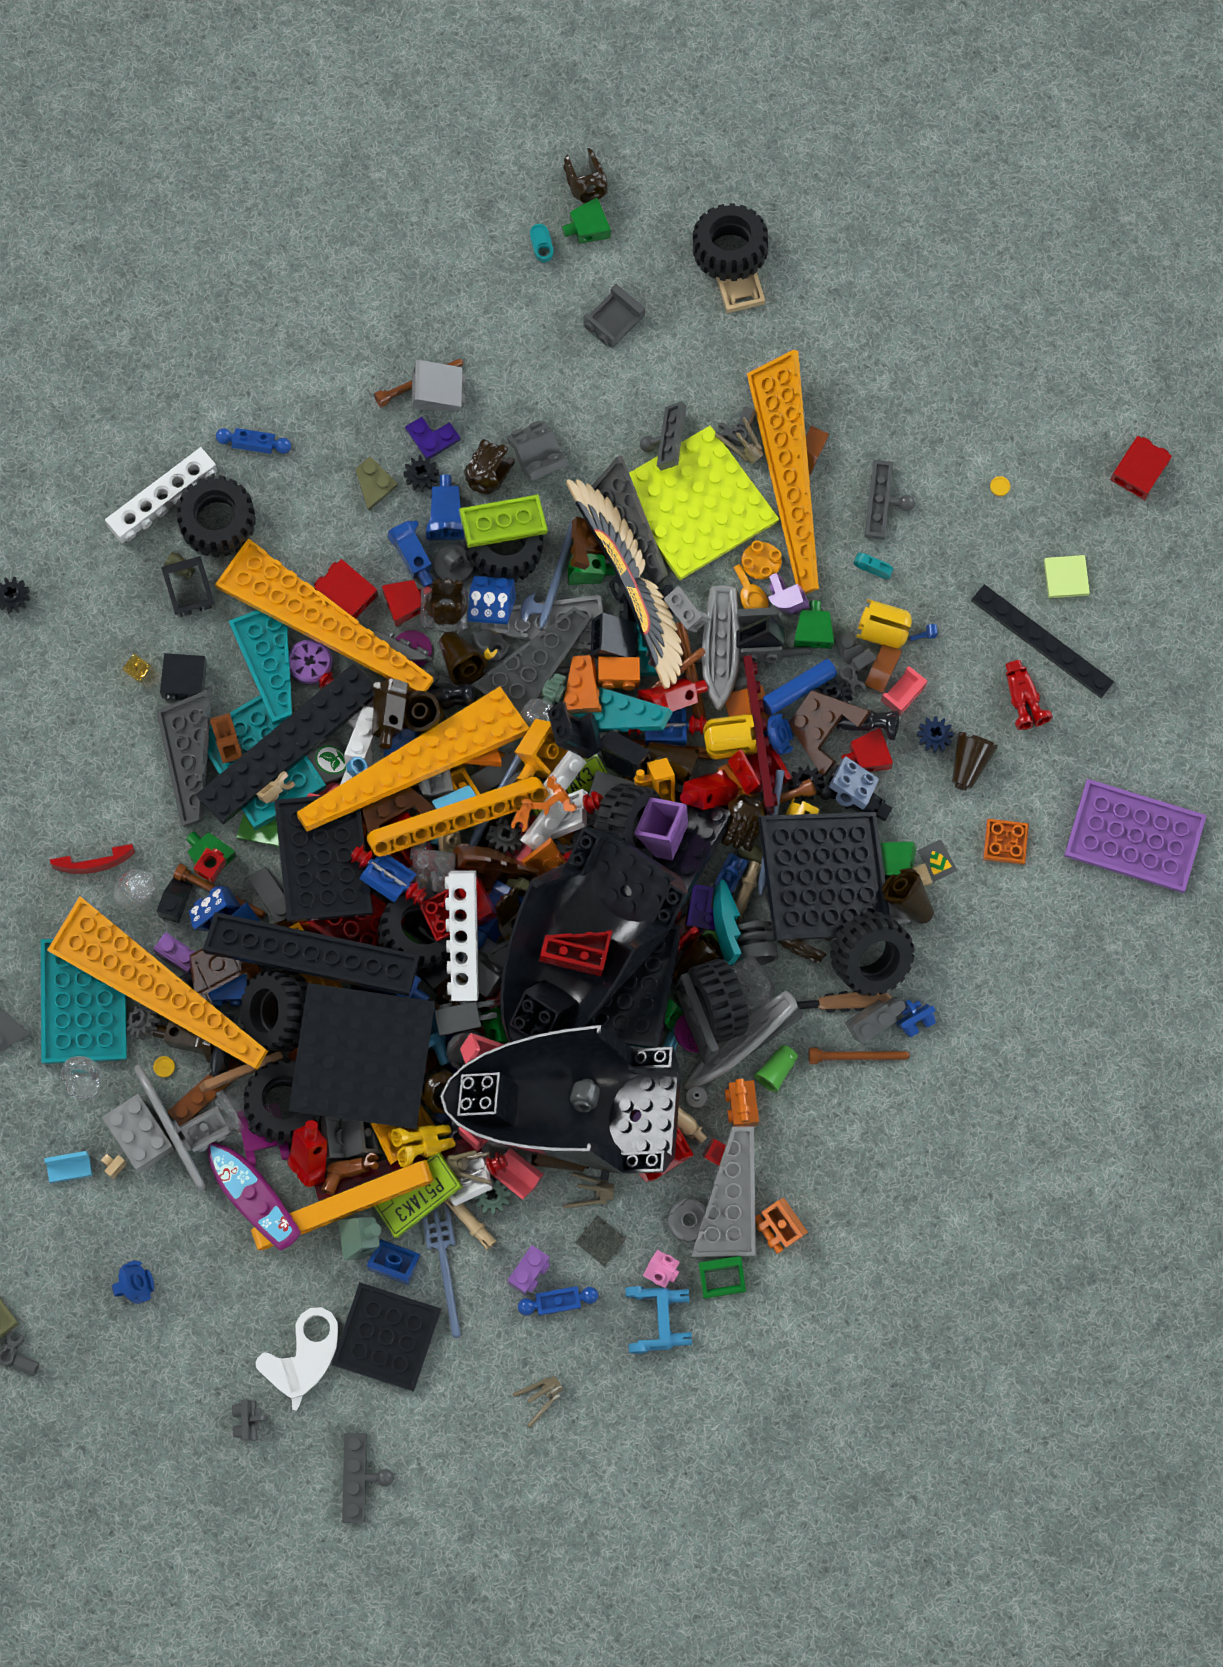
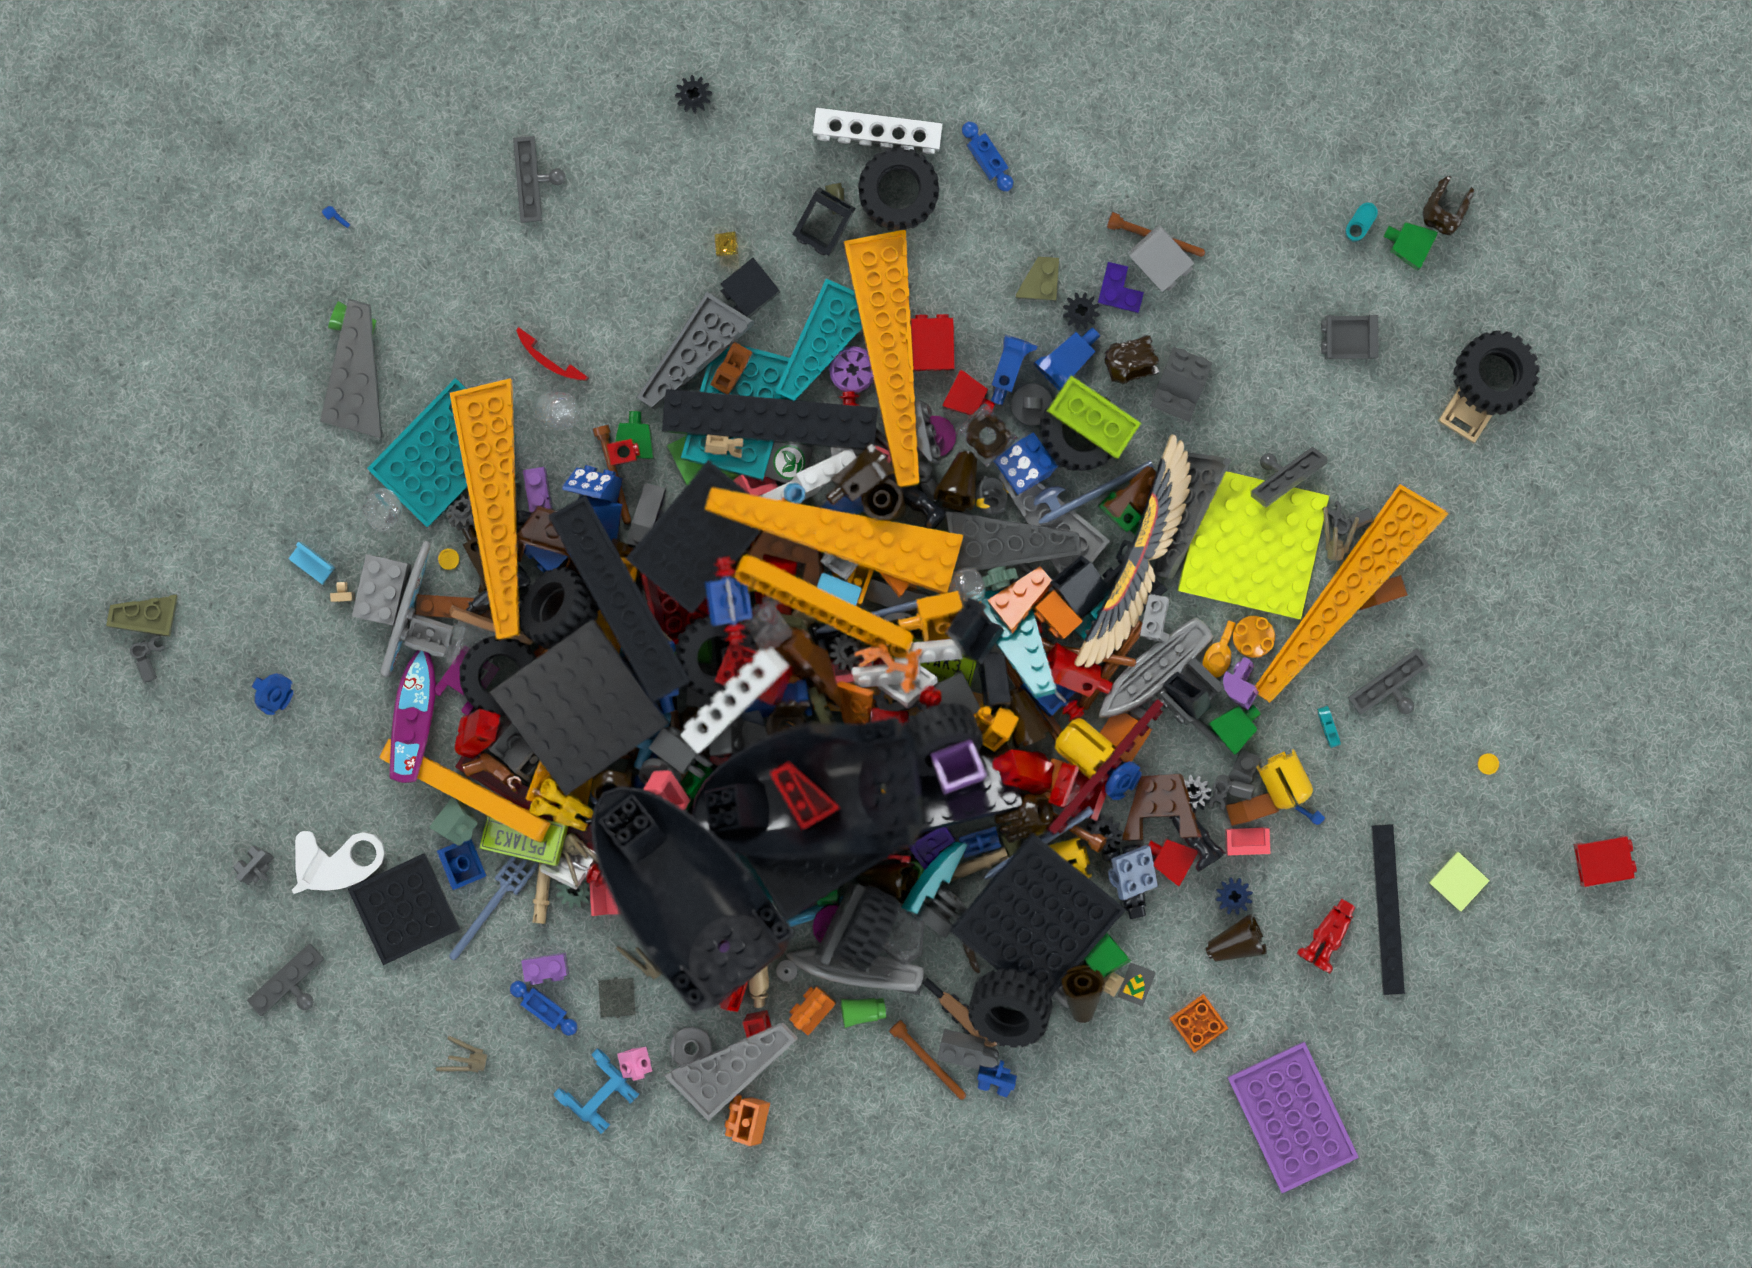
camera: 50 degrees right, 15 degrees up
black slope [156,878,193,923] -> none
dark grey head [570,1079,600,1112] -> none
green tile [698,1256,746,1299] -> none
blue brick [763,659,837,716] -> none

